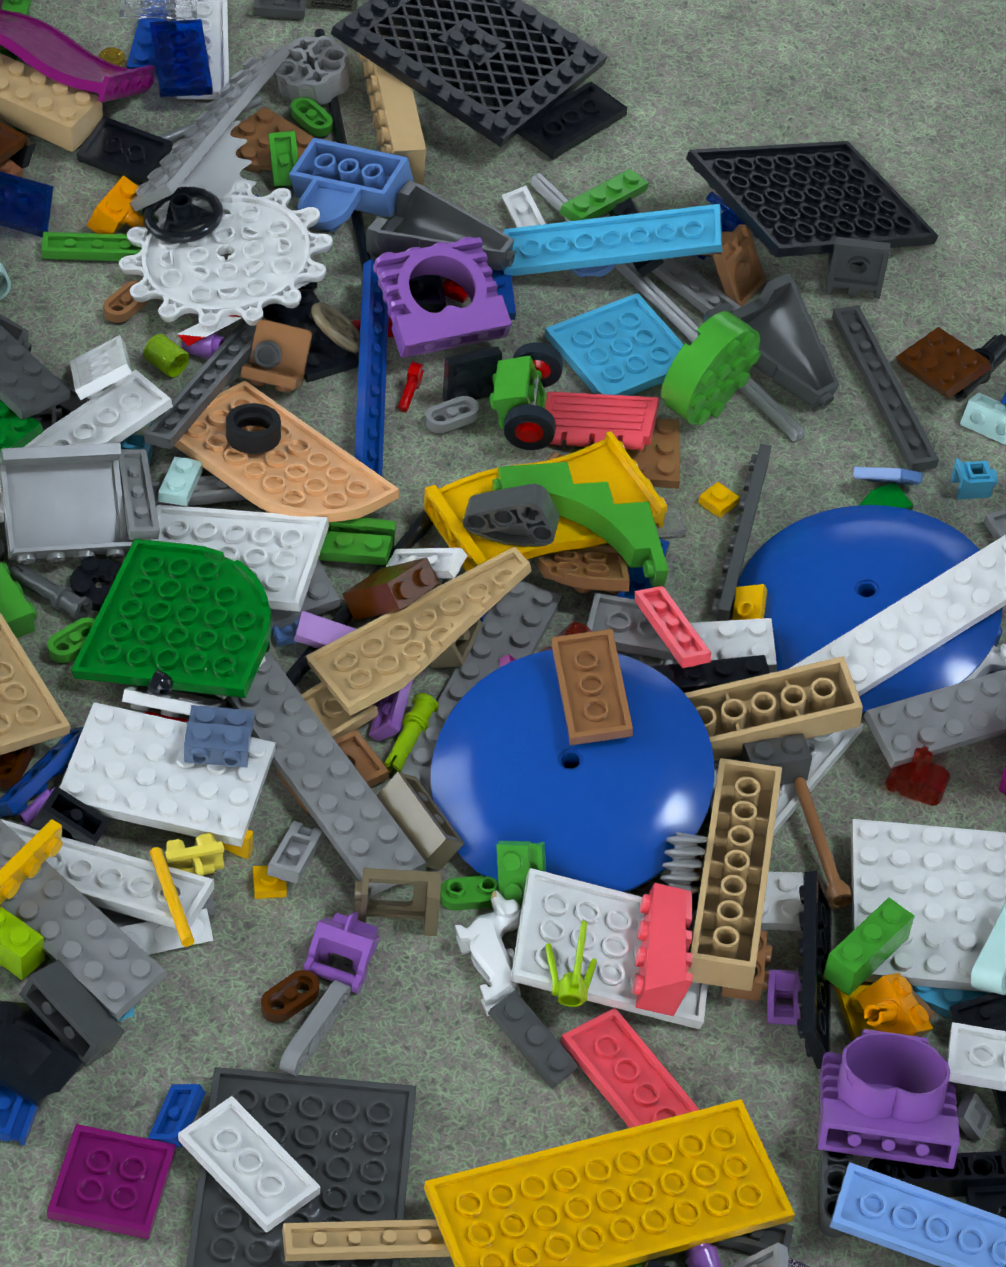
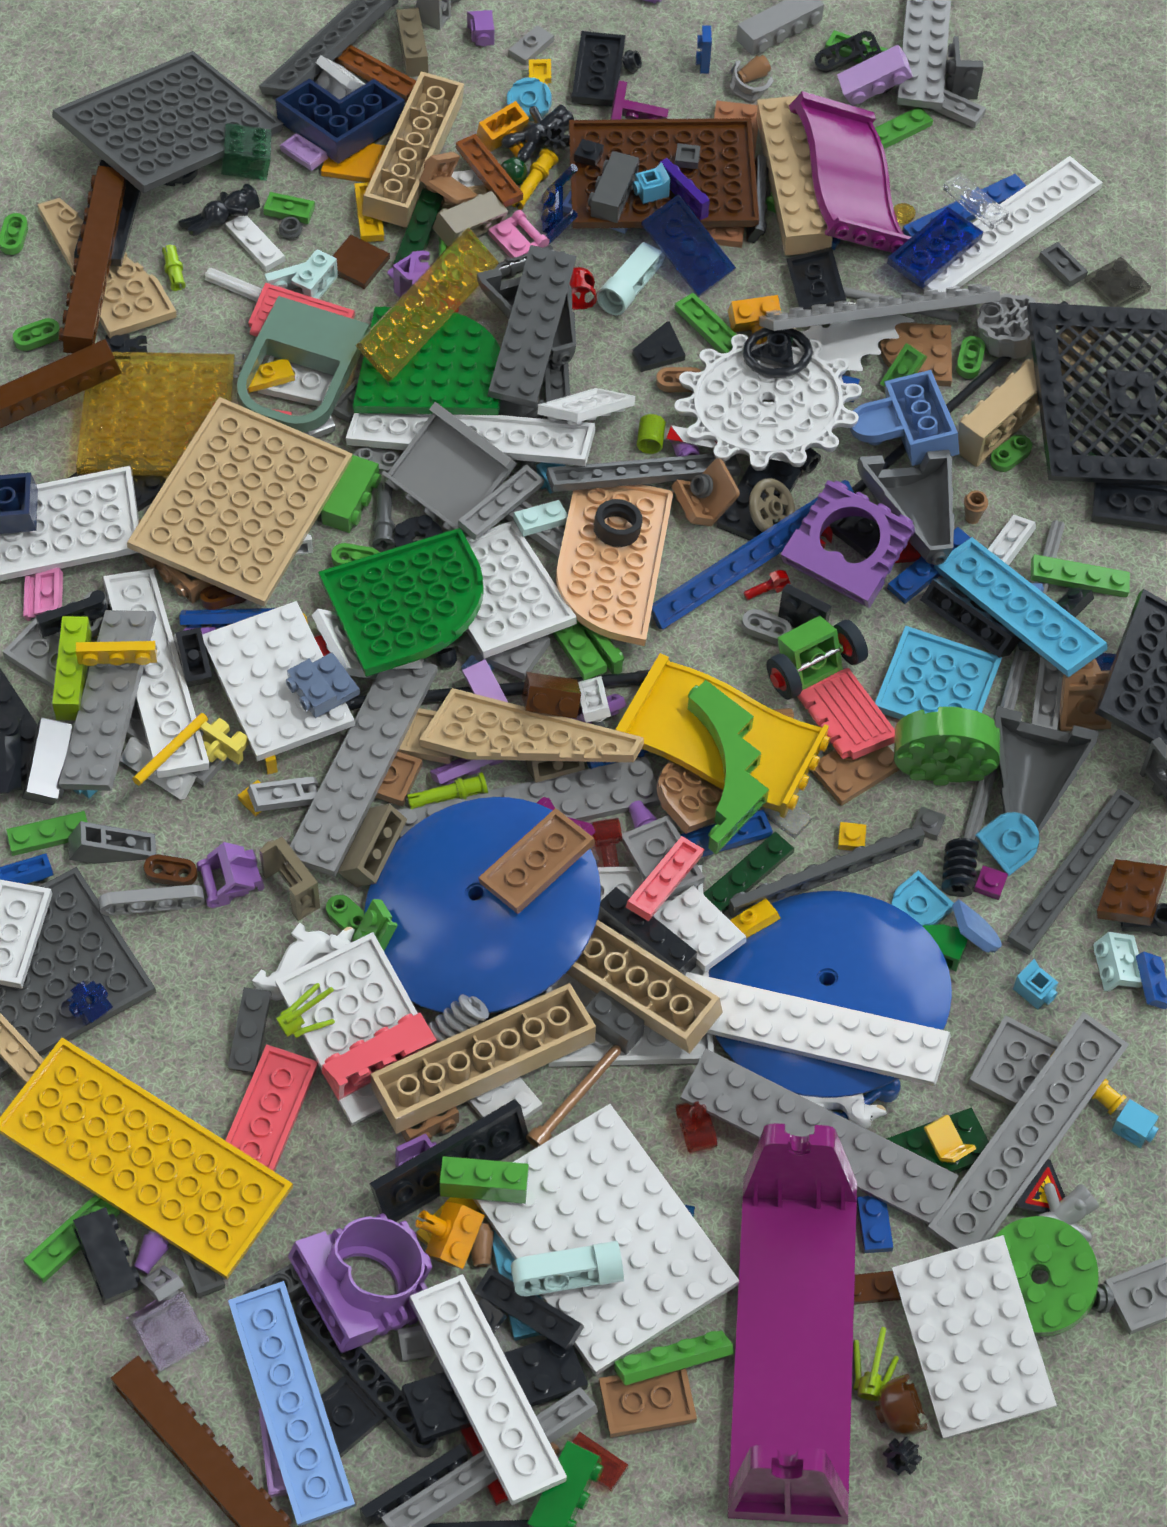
camera: 55 degrees right, 10 degrees up
black hinge [147,670,173,697] -> none
dark grey beam [463,484,560,547] -> none
none -> bright green plate [6,811,87,856]
none -> clear blue brick [67,980,113,1026]
none -> dark grey slope [68,821,156,864]
none -> medium lavender cone [628,800,657,828]
none -> black wing [632,321,686,372]
none -> dark green plate [703,831,794,913]
none -> medium azure tile [891,870,954,925]
none -> flat silver plate [912,806,946,841]
none -> black brick [920,578,1020,658]
none -> black piece [941,838,979,897]
none -> medium nougat cone [964,490,989,524]
none -> magenta plate [974,865,1008,900]
none -> medium azure tile [975,812,1040,876]
none -> bright green plate [990,435,1032,472]

